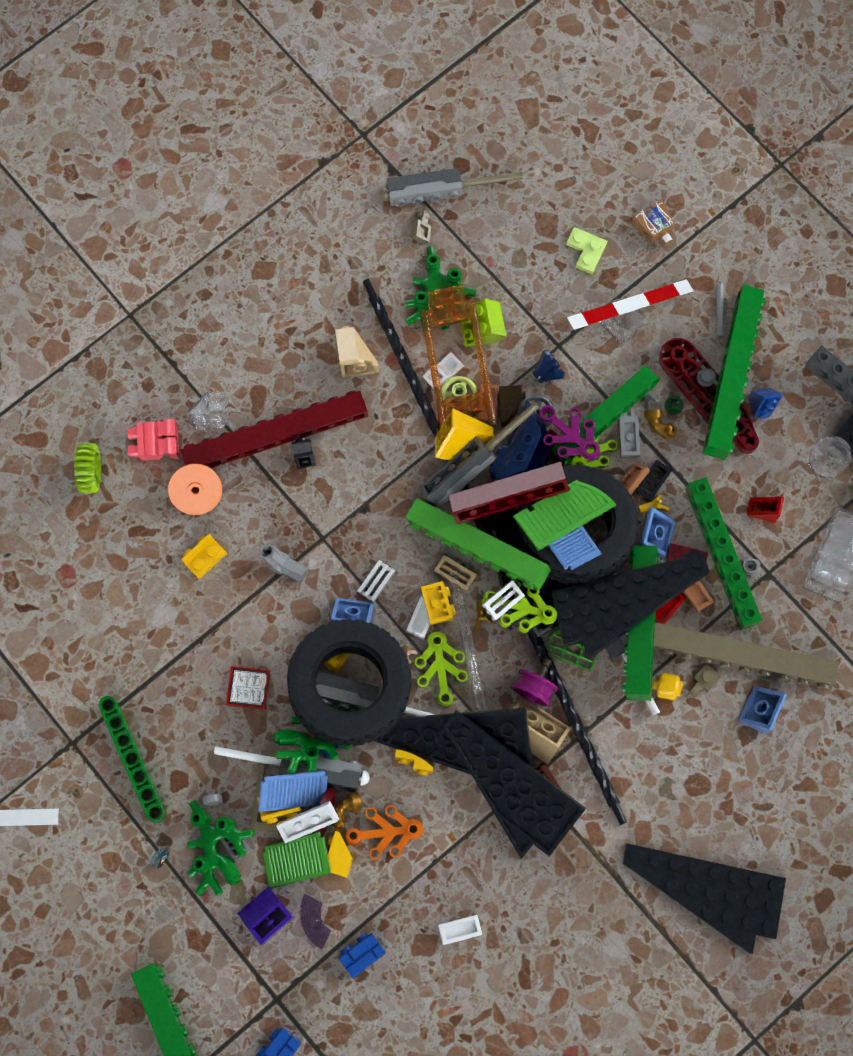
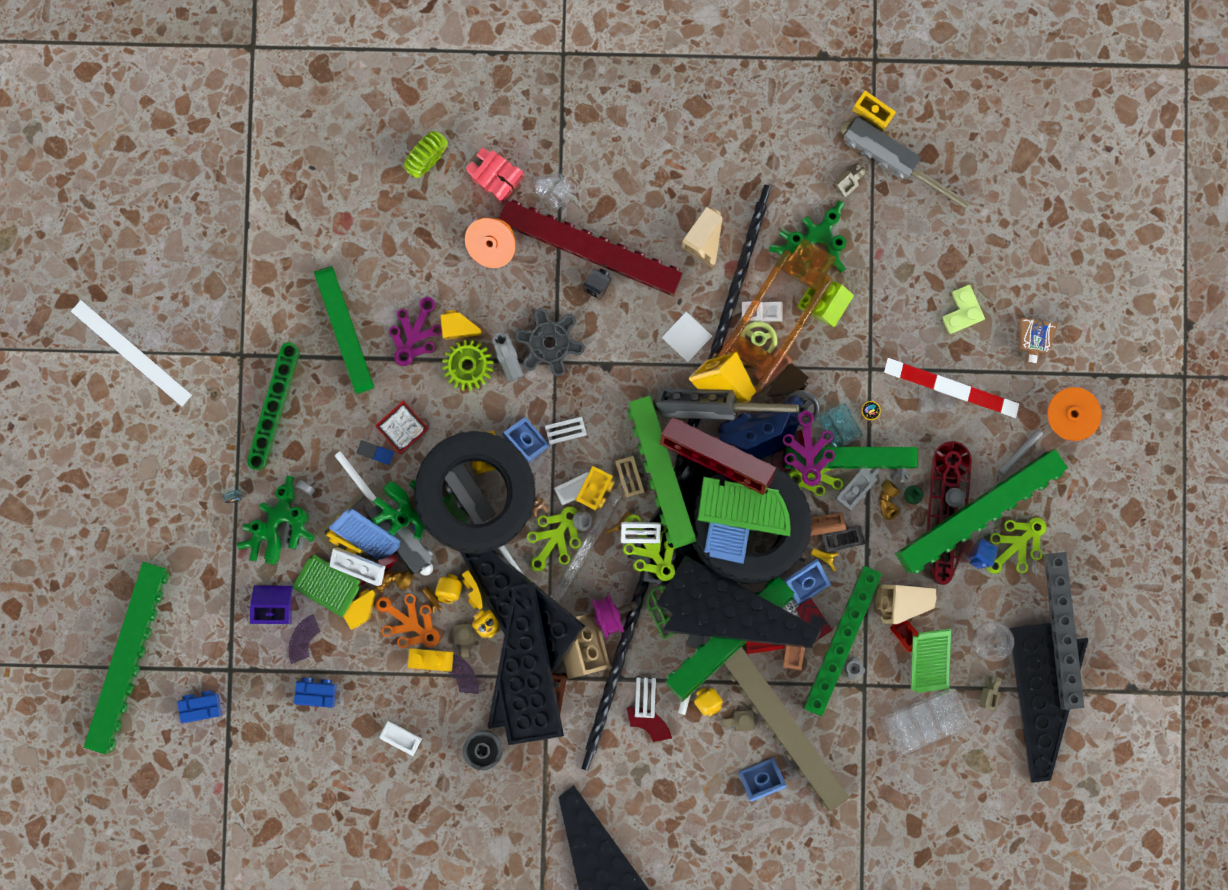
camera: 45 degrees right, 10 degrees up
yellow bracket [181,534,227,580] -> none
dark blue rock [532,350,565,384] -> none
none -> green beam [314,265,375,395]
none -> sticker [356,440,394,465]
none -> magenta plant [389,297,442,366]
none -> yellow brick [408,648,454,671]
none -> pearl gold bar [421,586,443,613]
none -> yellow head [435,574,462,604]
none -> yellow slope [440,310,482,340]
none -> lime gear [442,340,494,391]
none -> clear purple tile [443,654,479,694]
none -> dark tan plate [454,624,475,658]
none -> dark grey brick [463,730,503,770]
none -> yellow head [472,609,500,639]
none -> dark grey plate [515,308,585,377]
none -> light grey tile [573,511,592,531]
none -> dark red tile [627,707,672,742]
none -> white tile [635,677,656,718]
none -> white sticker [662,312,712,362]
none -> clear light blue bracket [819,402,863,447]
none -> yellow brick [852,90,896,132]
none -> tile [861,401,881,421]
none -> tan slope [875,584,937,624]
none -> bright green window [911,628,951,693]
none -> lime plant [986,518,1047,574]
none -> orange piece [1047,387,1102,441]

